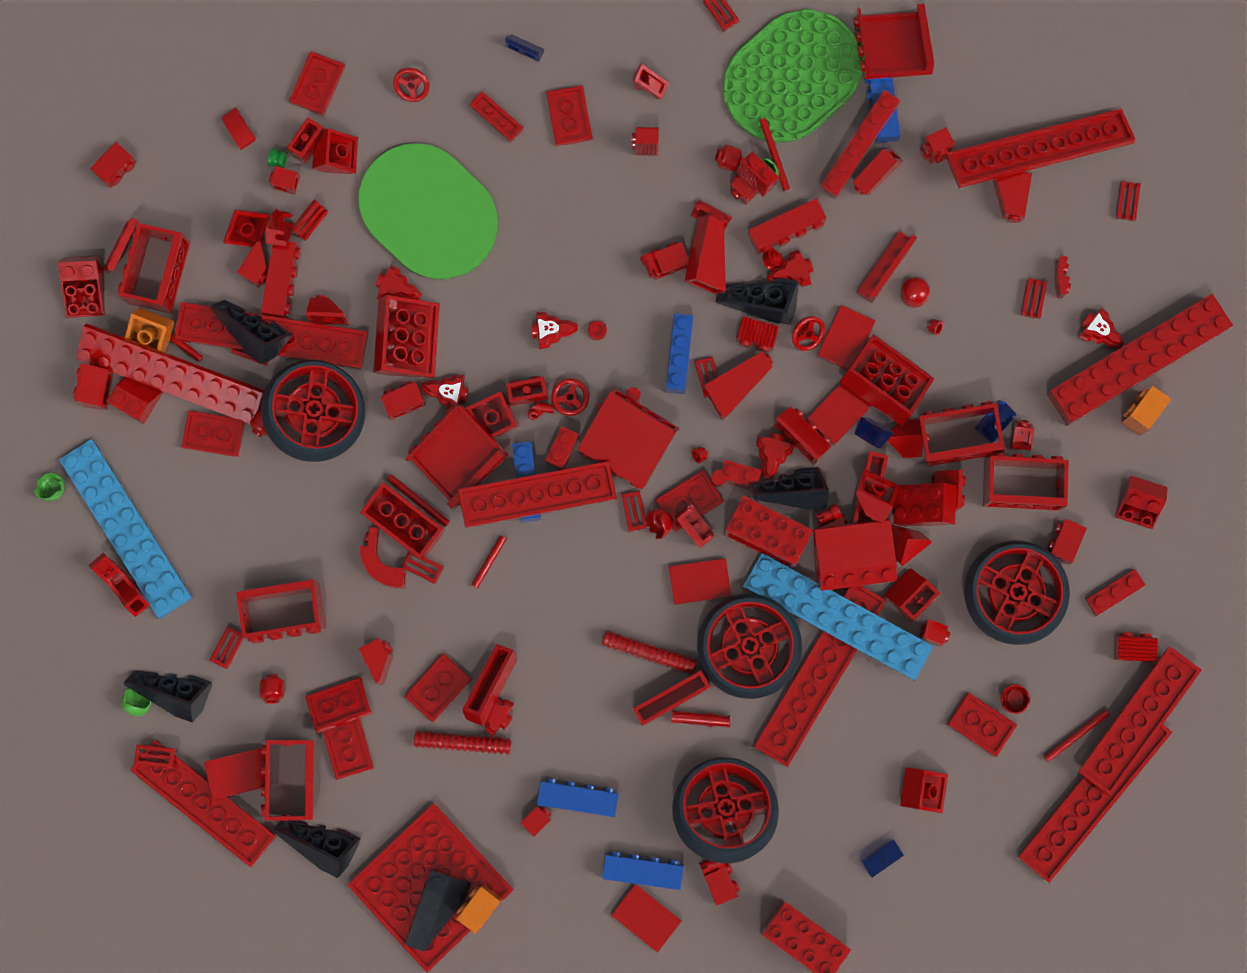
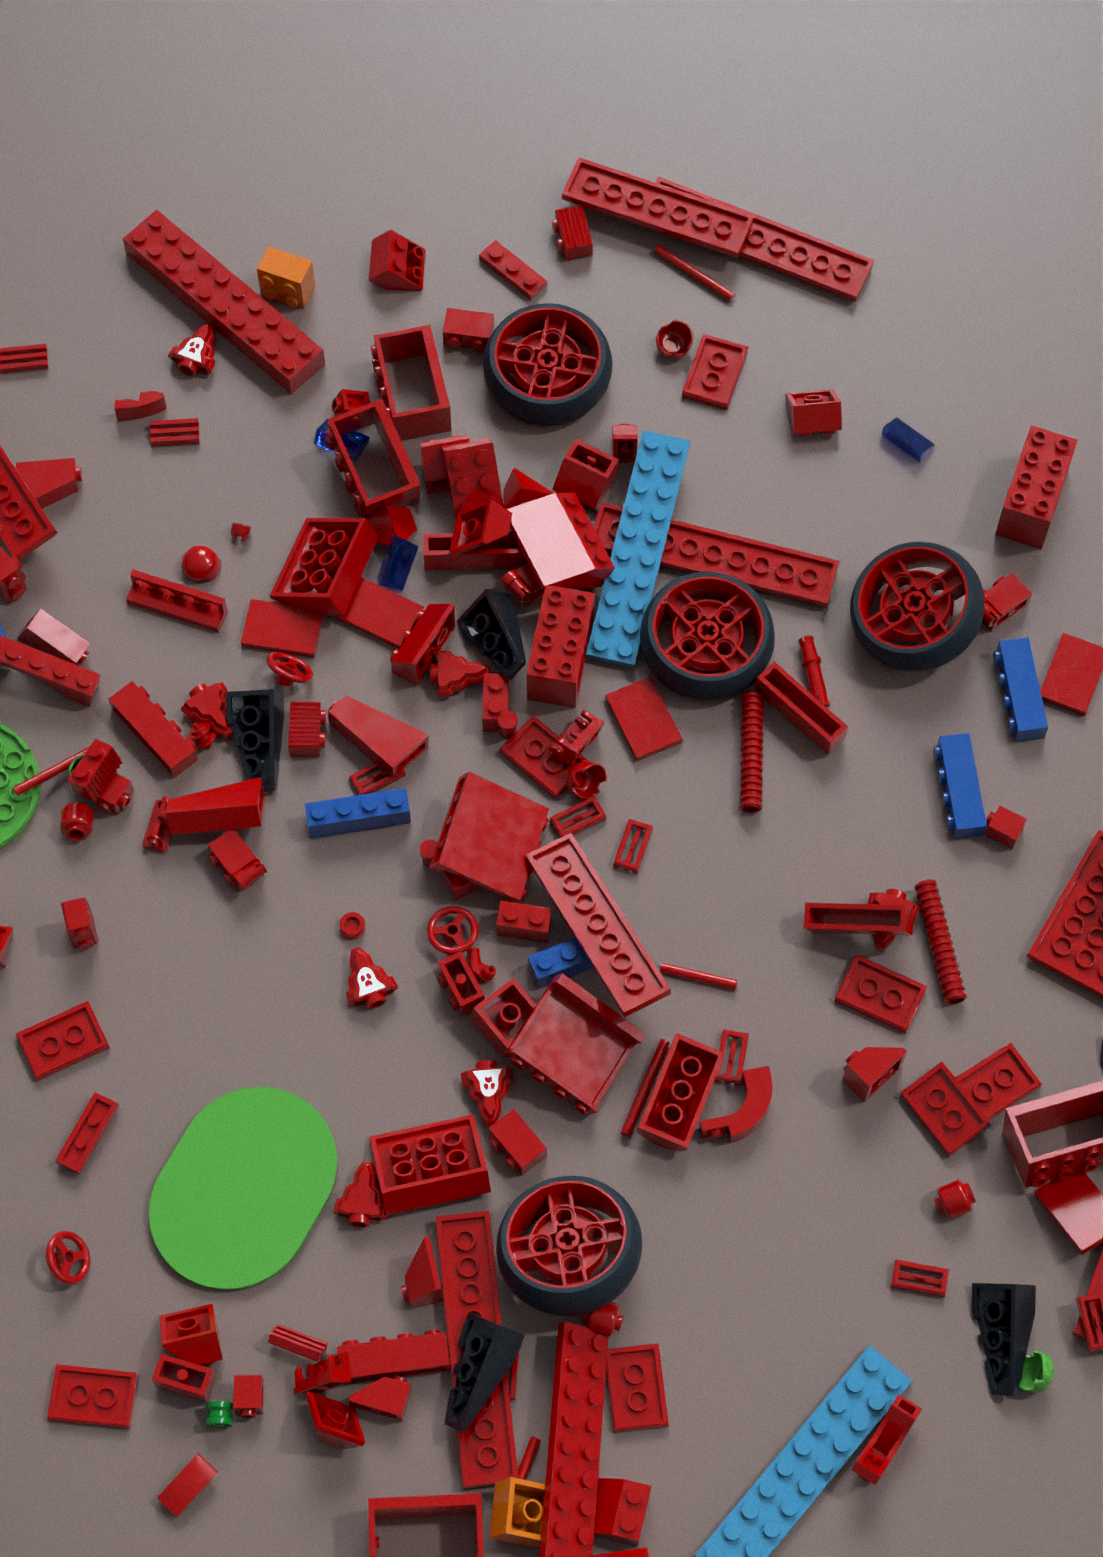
camera: 110 degrees left, 15 degrees down
red hose [236,579,326,643] -> none
red hinge [691,447,708,463] -> none
none -> red tile [613,819,653,874]

